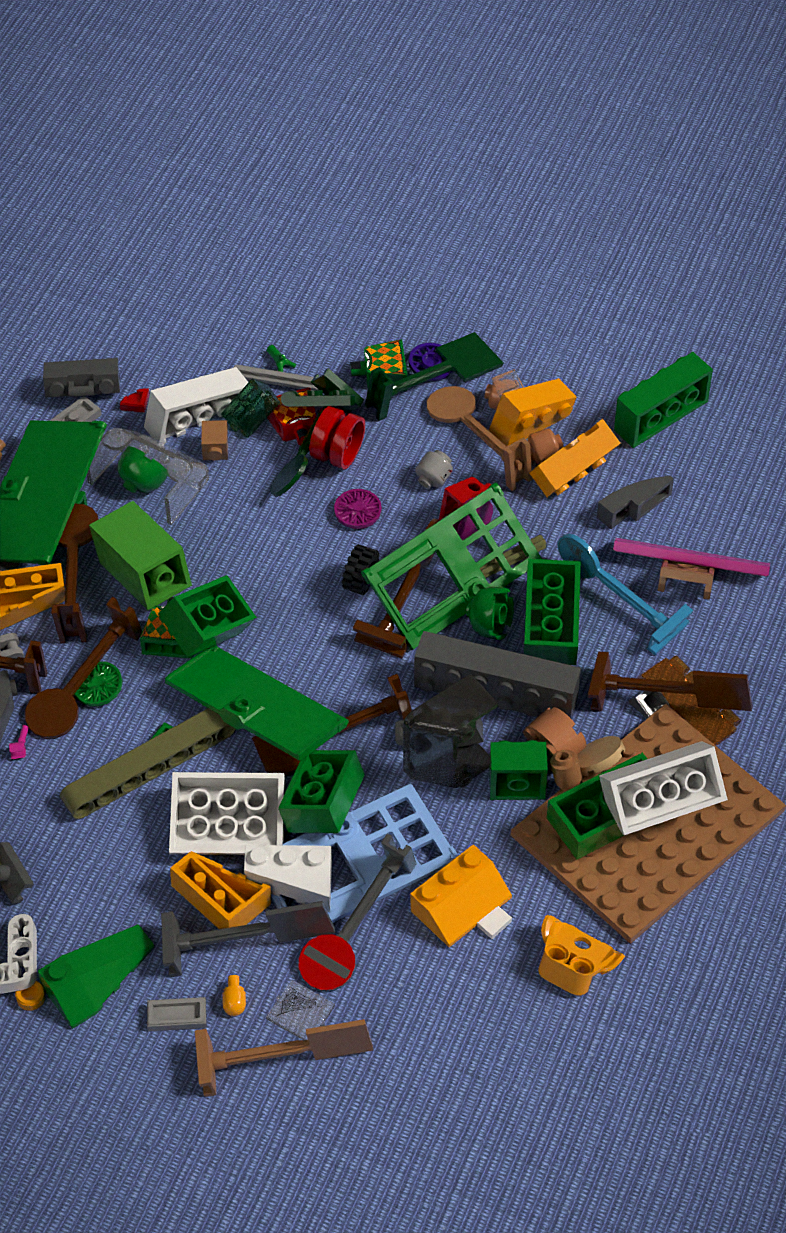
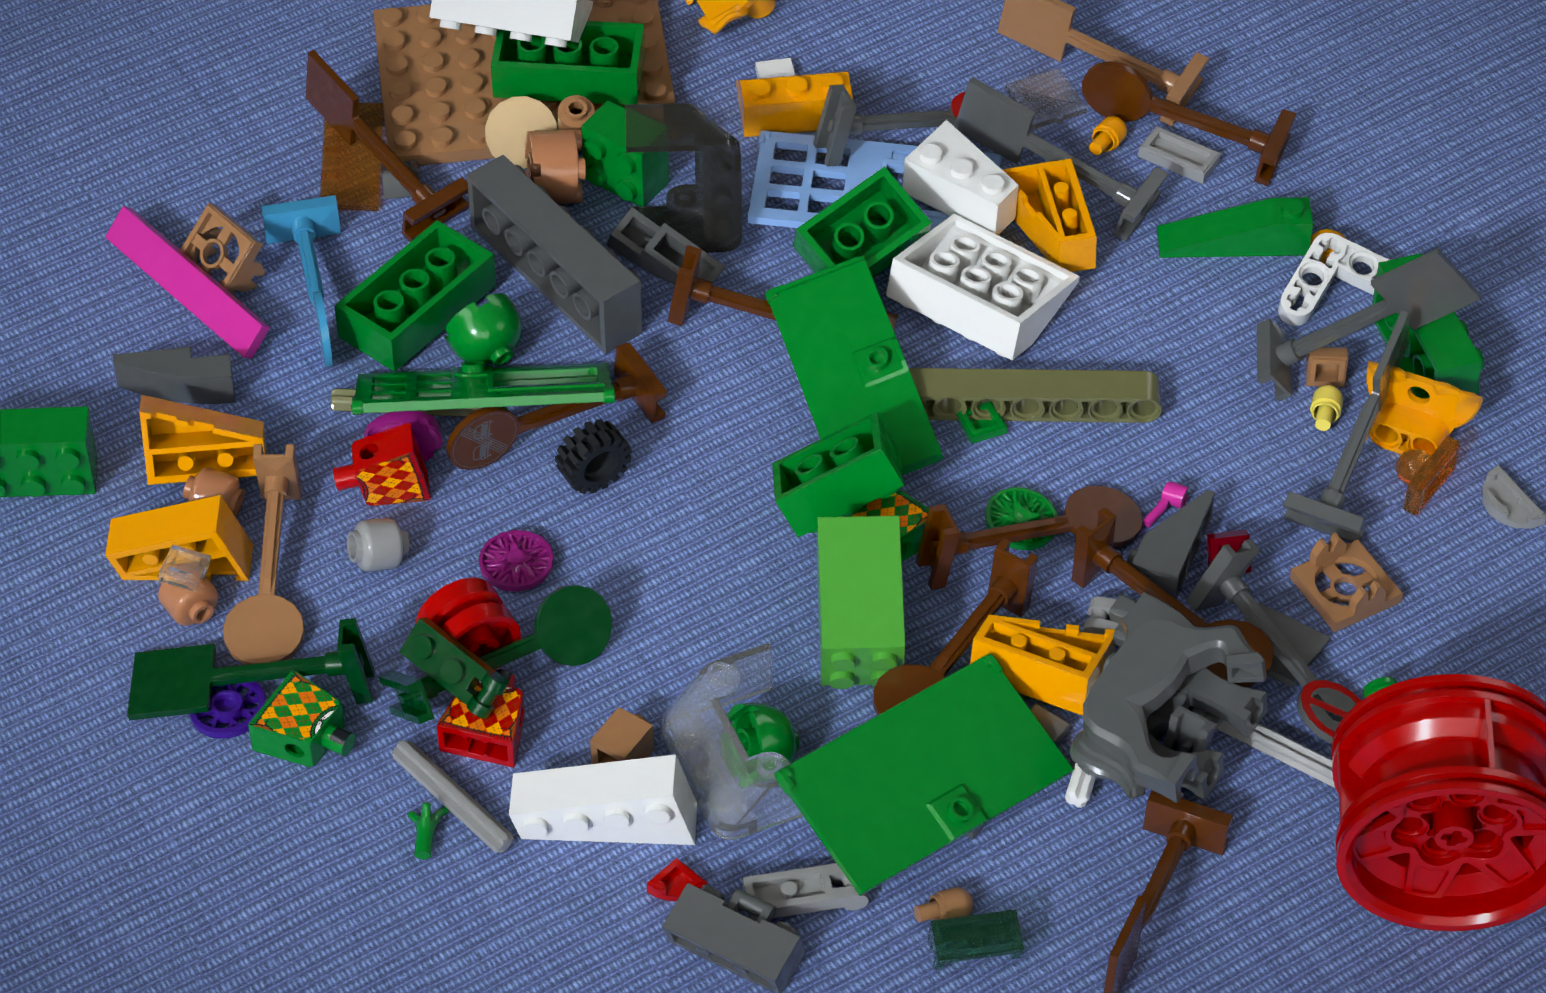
camera: 145 degrees left, 5 degrees down
clear green hinge [221,378,280,438] -> none
none -> reddish brown piece [1082,61,1297,186]

